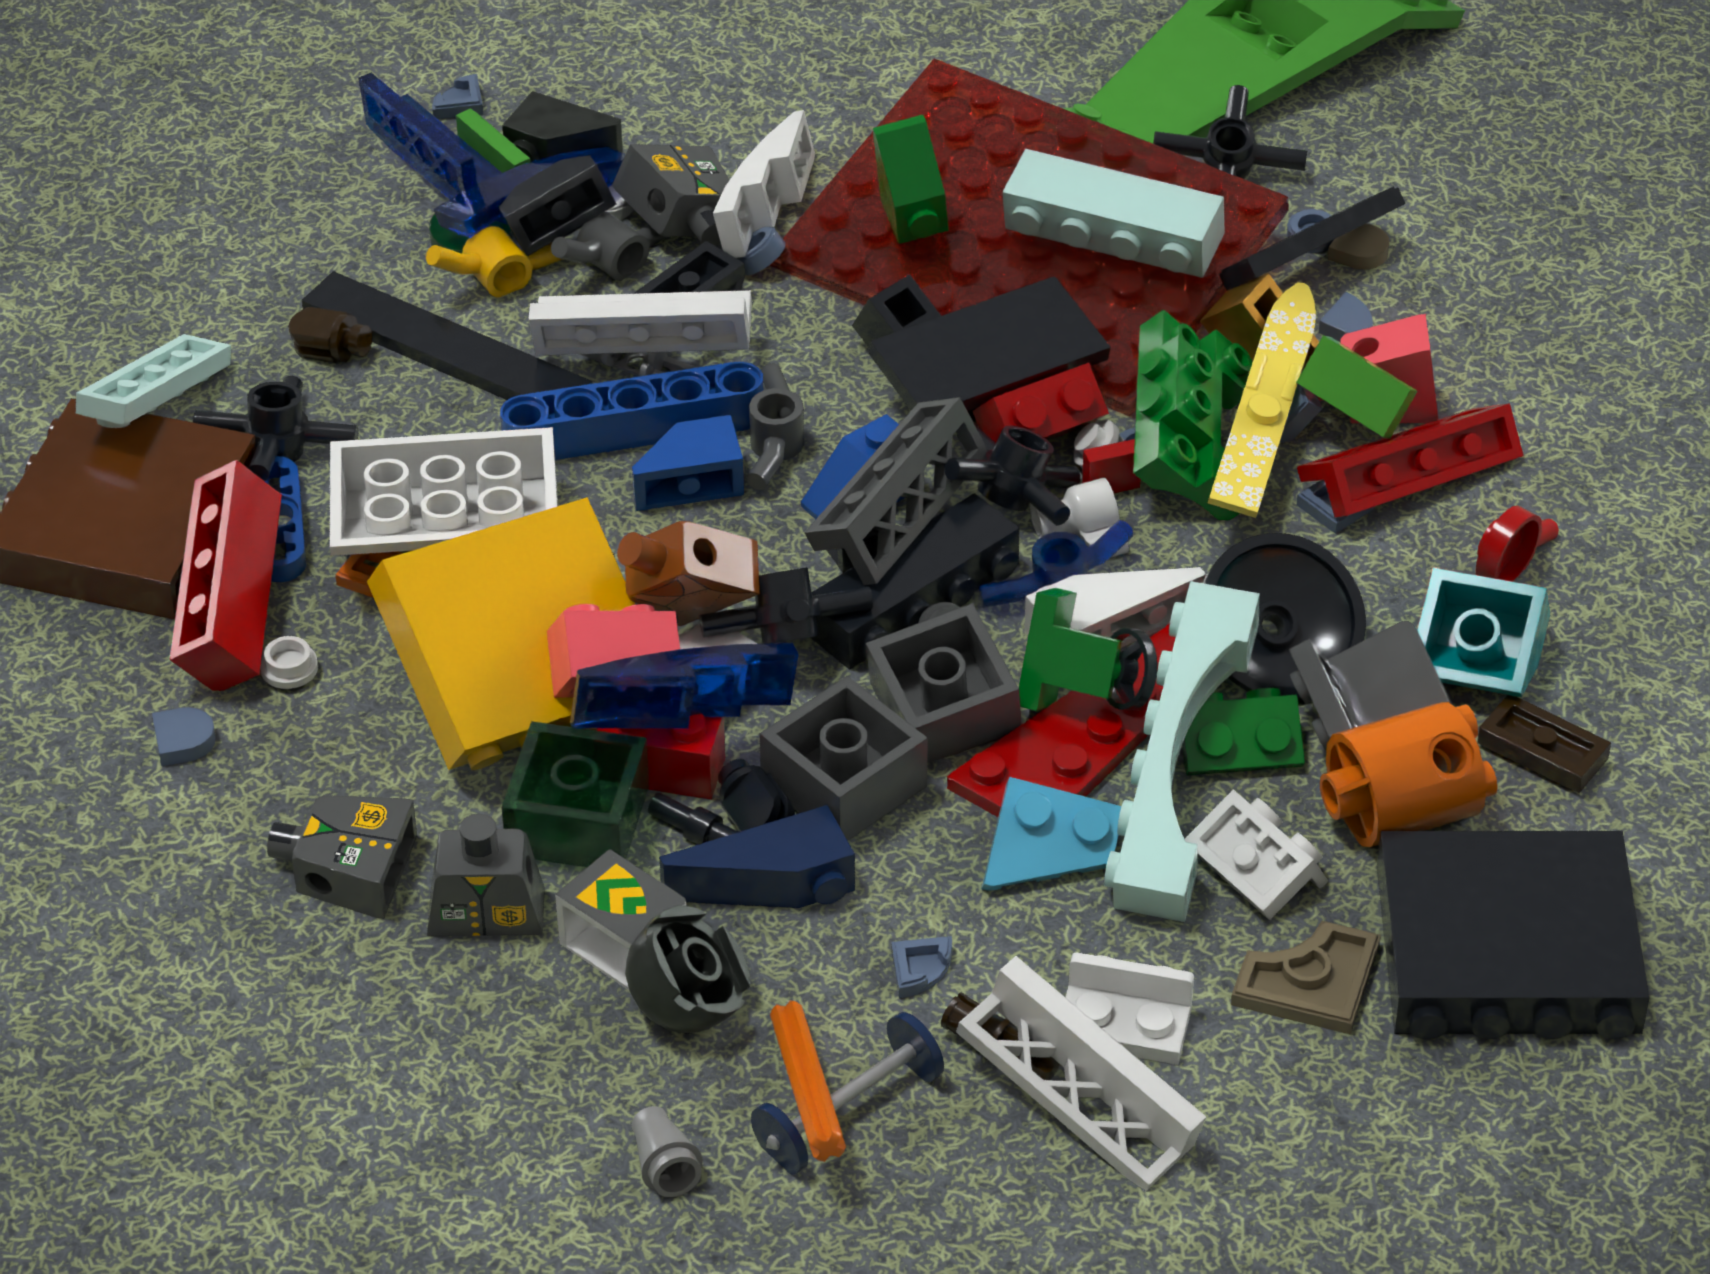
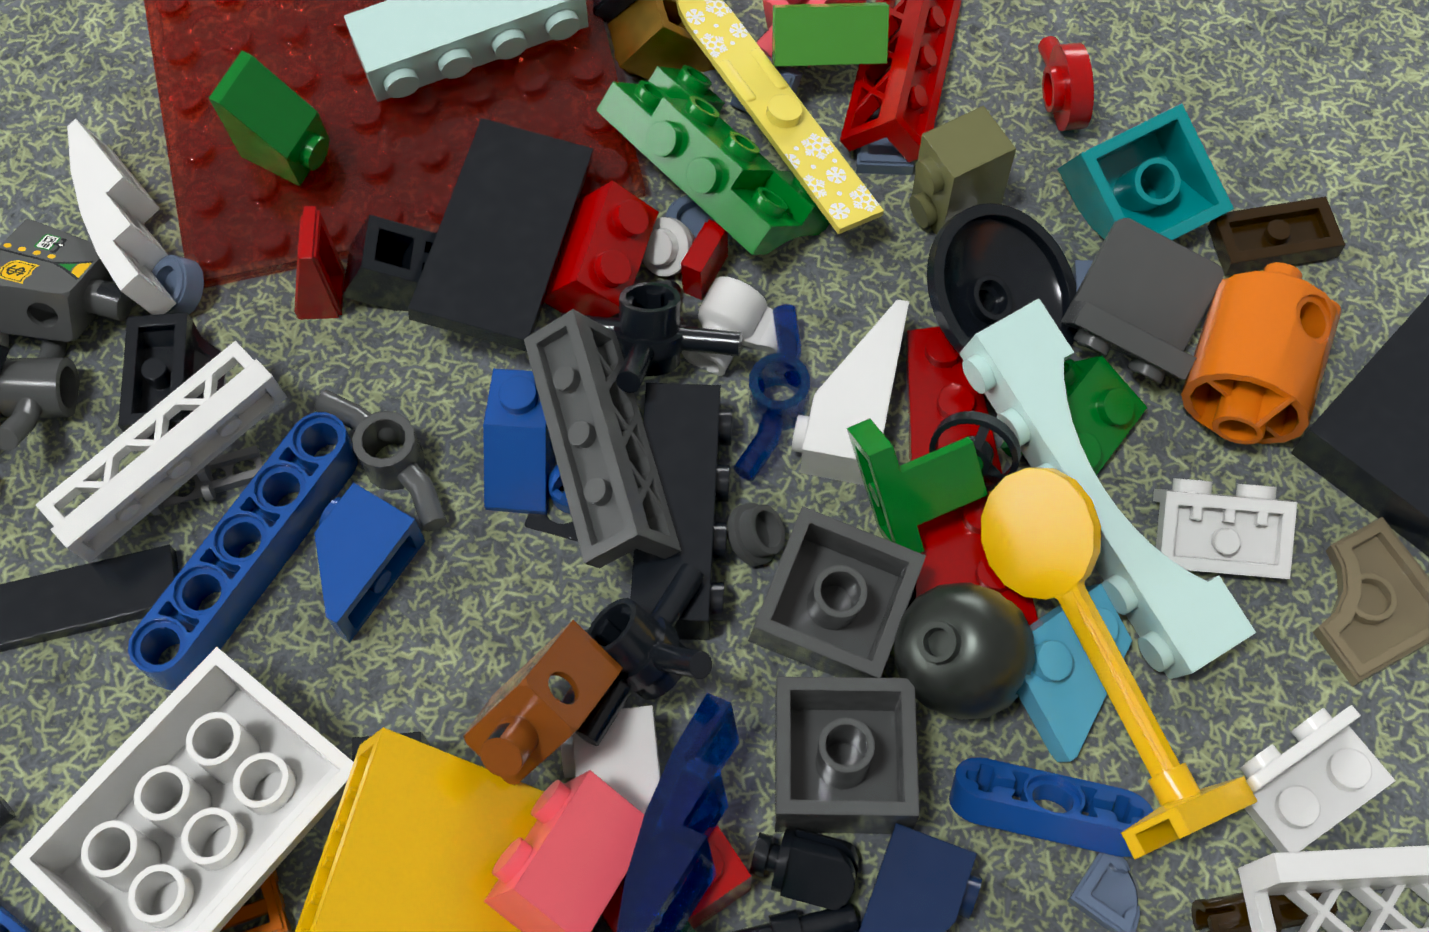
camera: 45 degrees left, 20 degrees up
none -> red slope [294,206,345,320]
none -> pearl dark grey cylinder [894,583,1035,720]
none -> olive brick [909,105,1016,235]
none -> blue beam [949,757,1153,857]
none -> yellow piece [981,467,1258,860]

